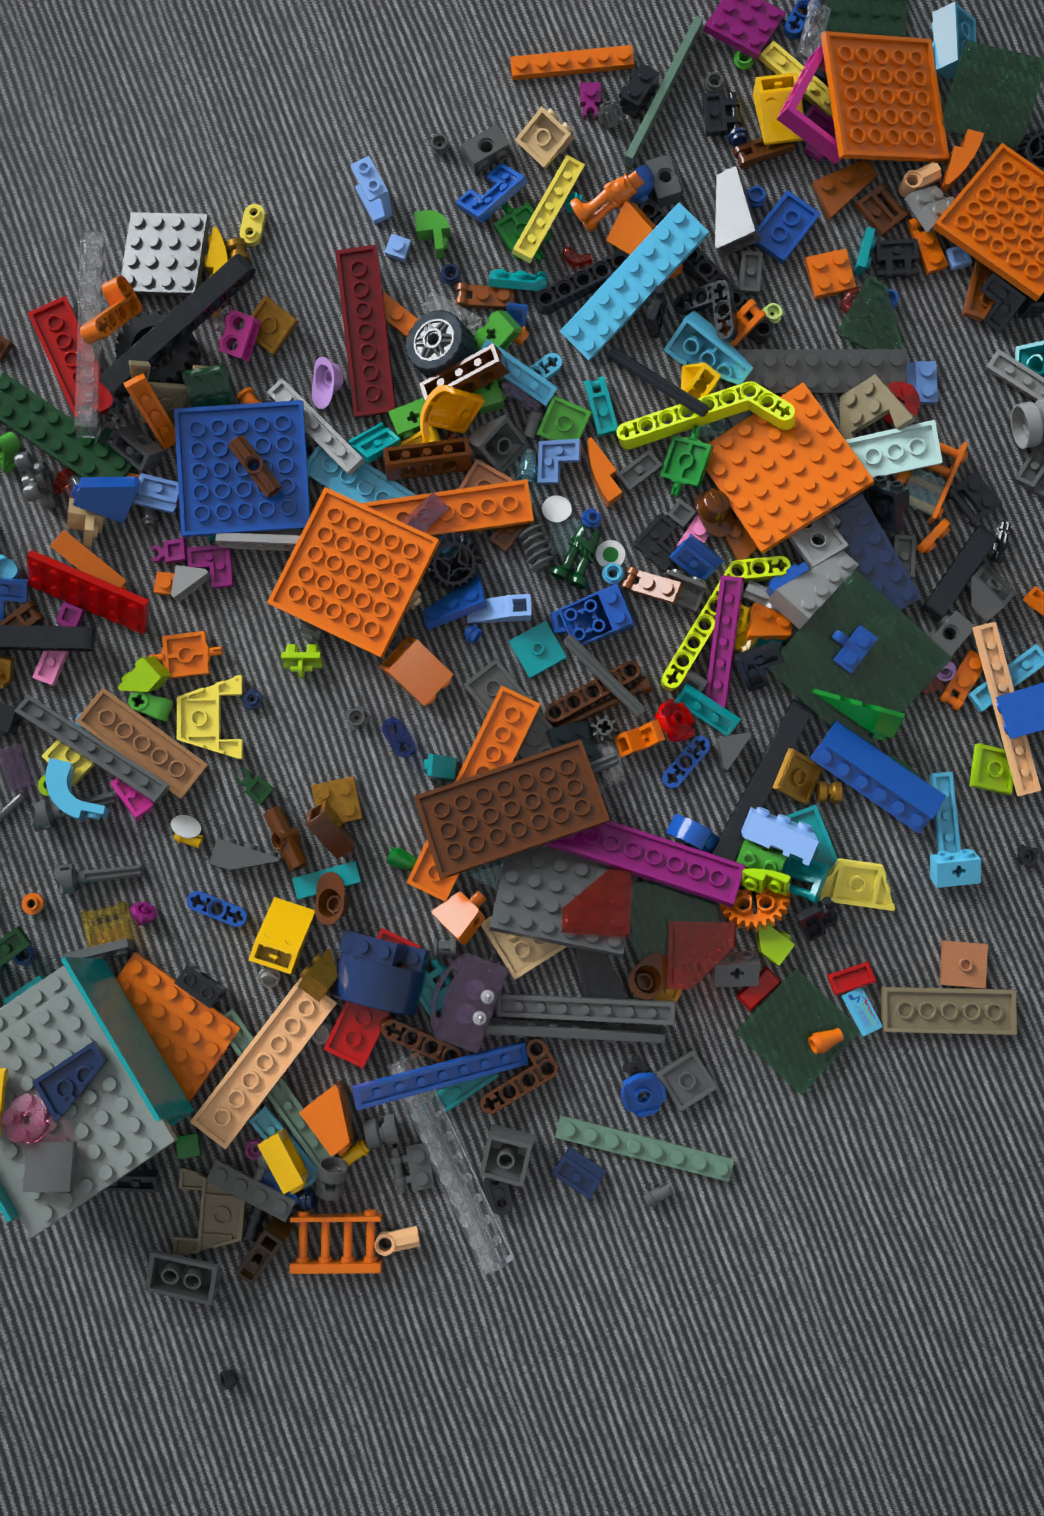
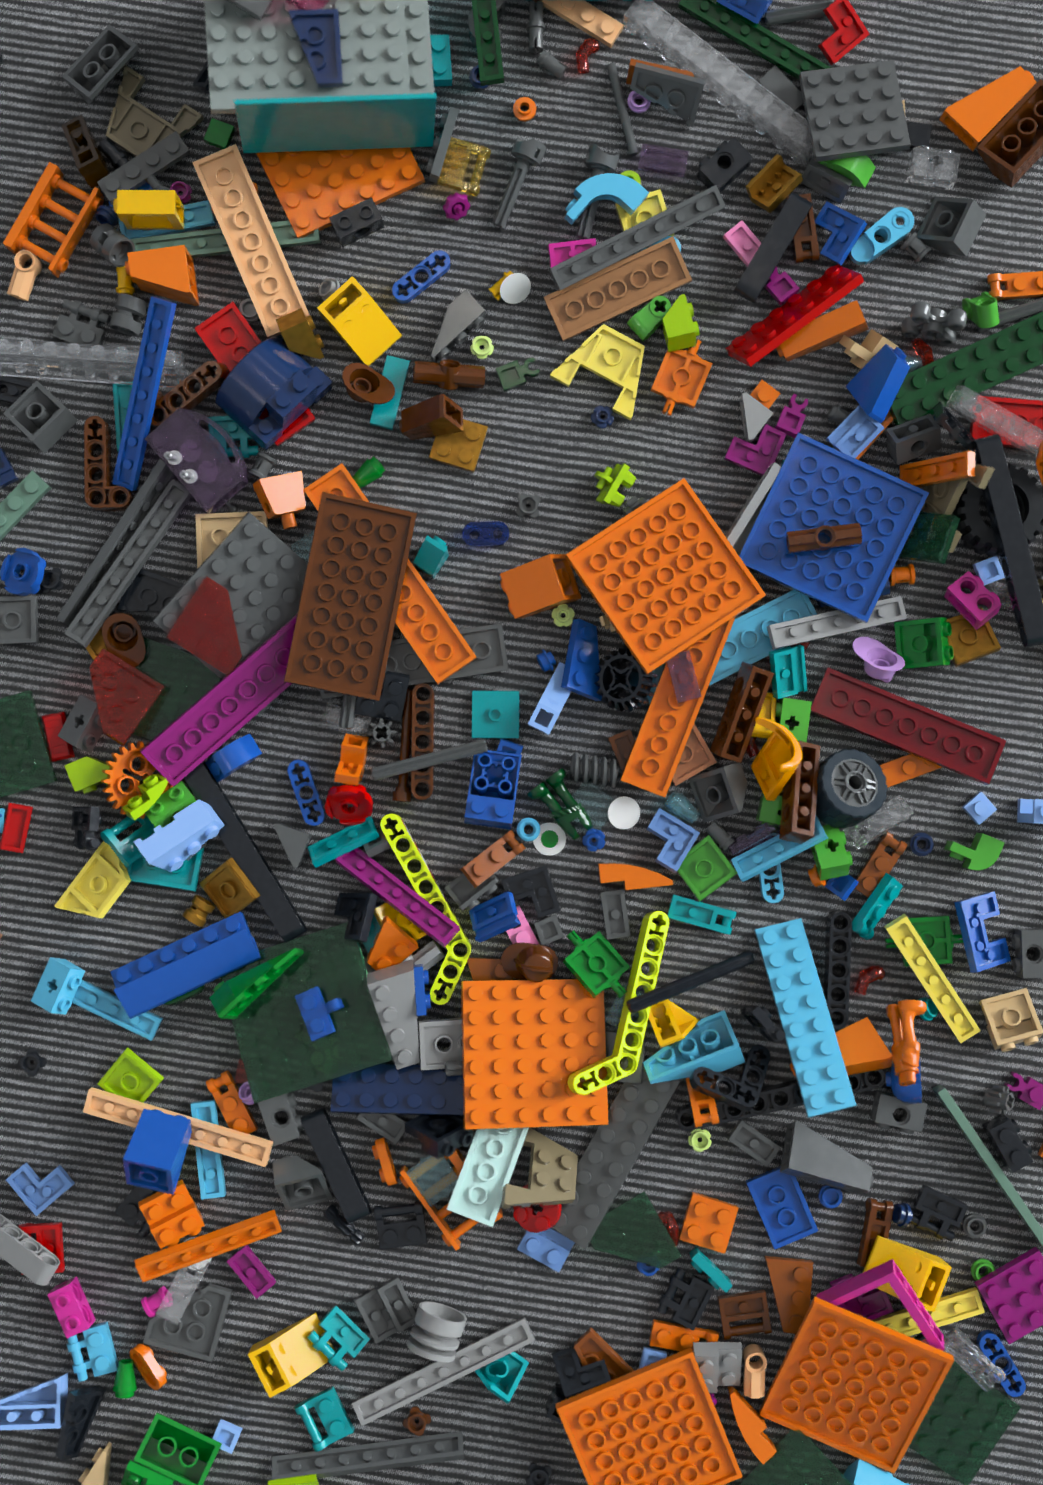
camera: 115 degrees right, 5 degrees up
none -> yellowish green plate [470,336,494,359]
none -> yellowish green plate [551,604,575,627]
none -> green plate [894,617,954,669]
none -> light blue plate [972,556,1005,585]

